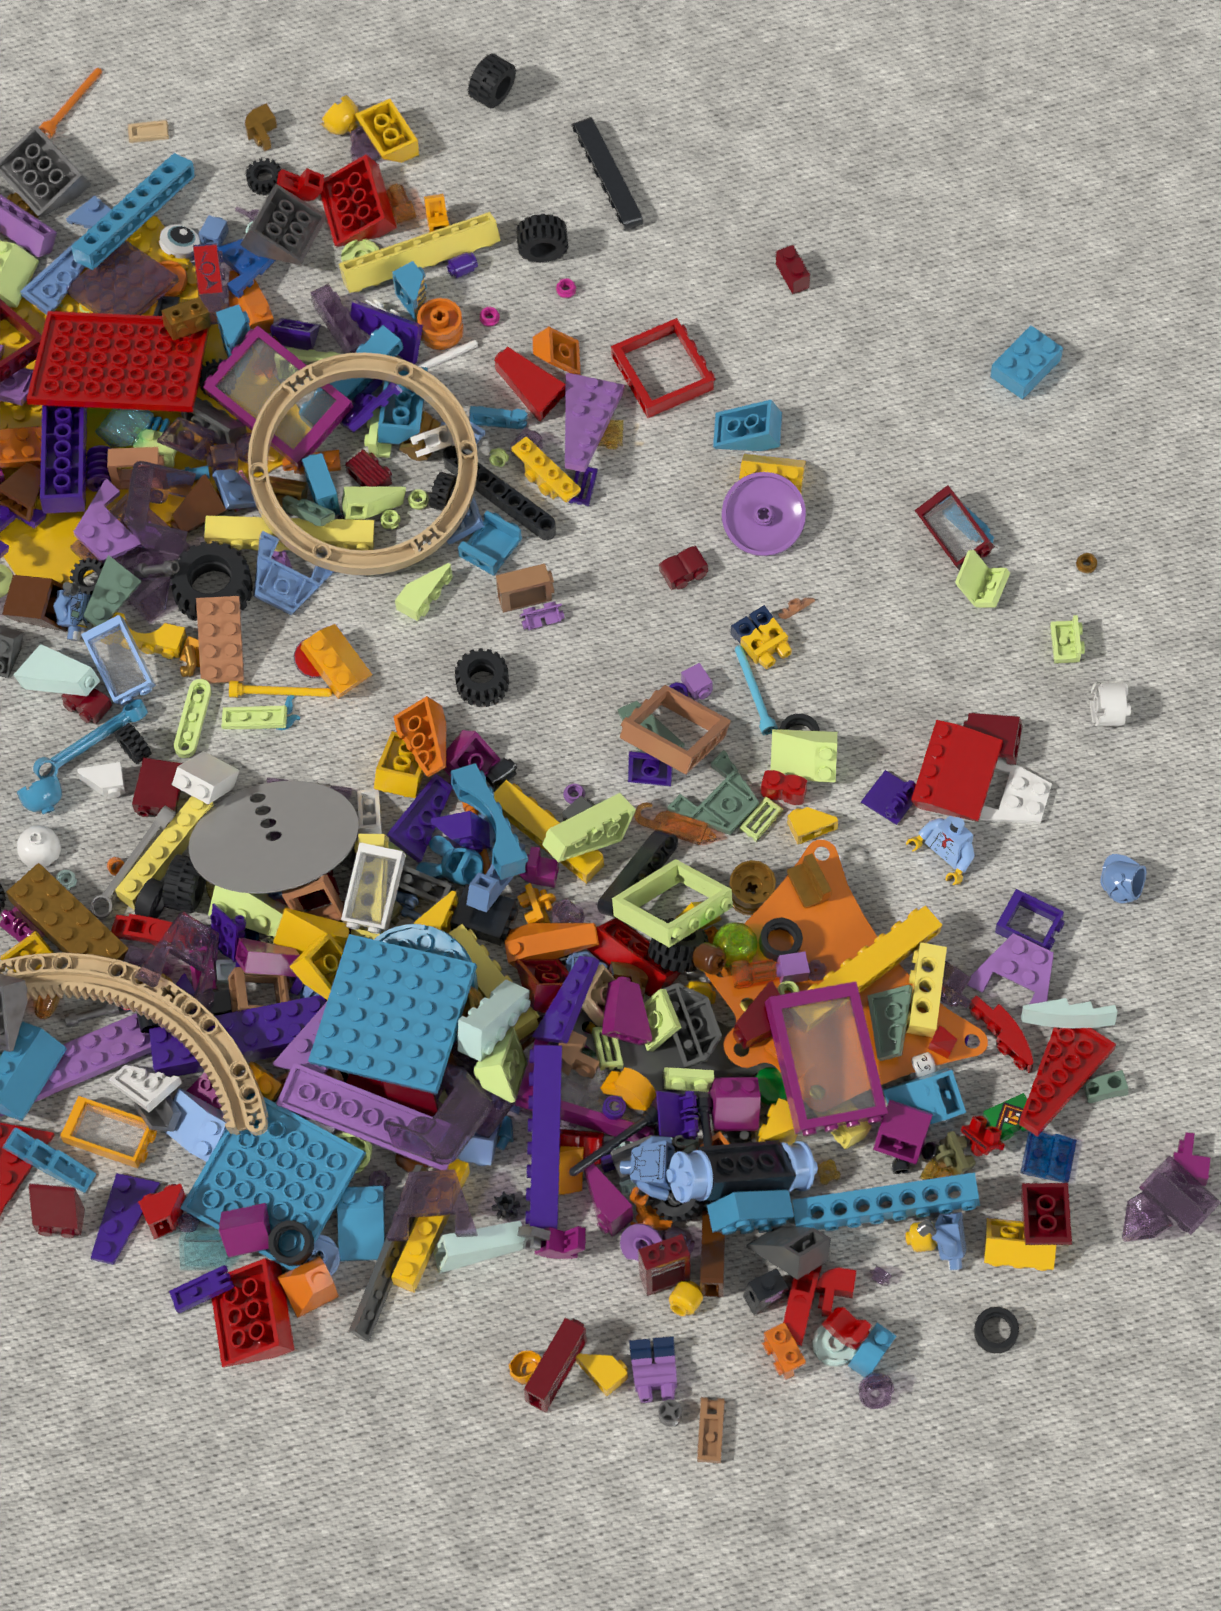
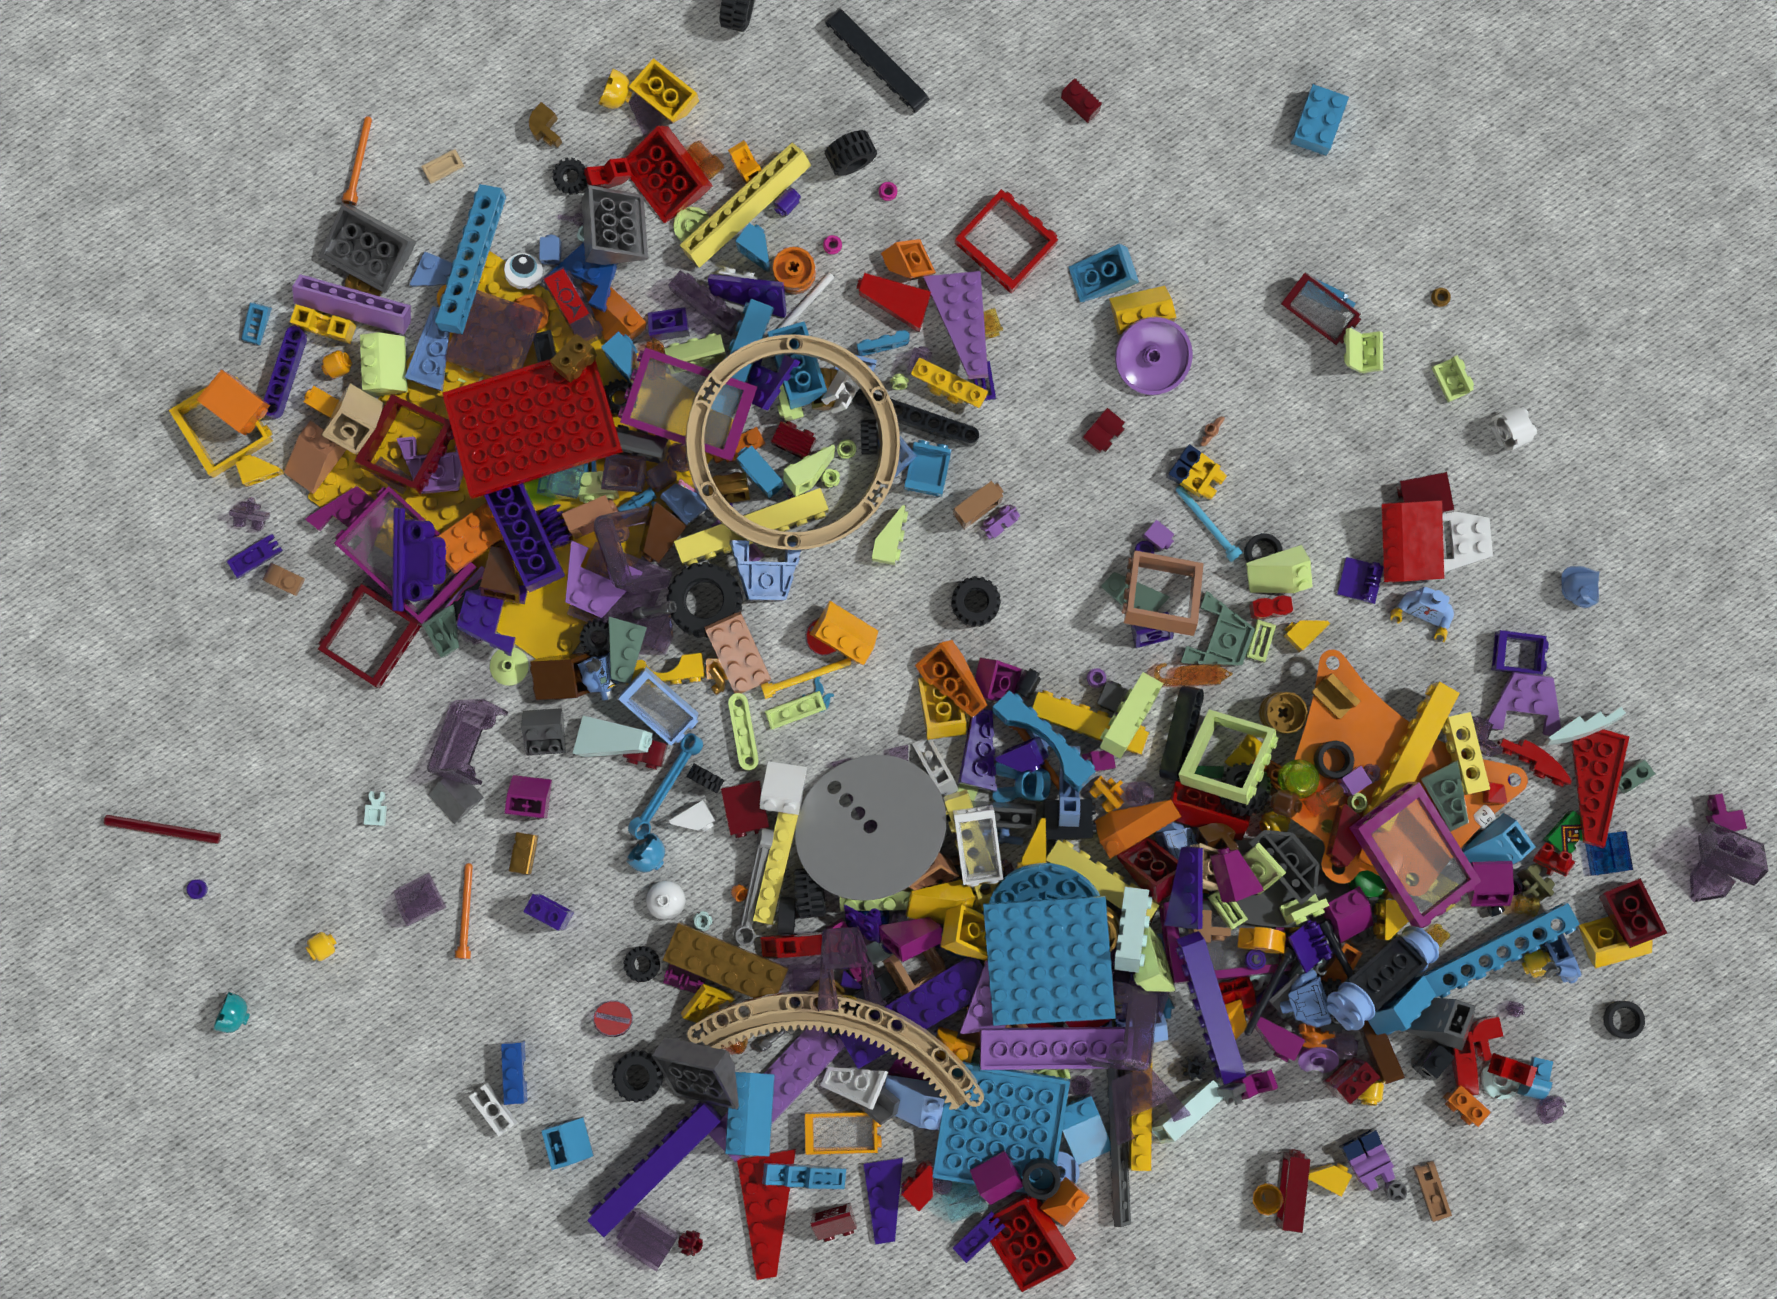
camera: 25 degrees left, 20 degrees up
sand green hinge [282,495,335,527] -> none

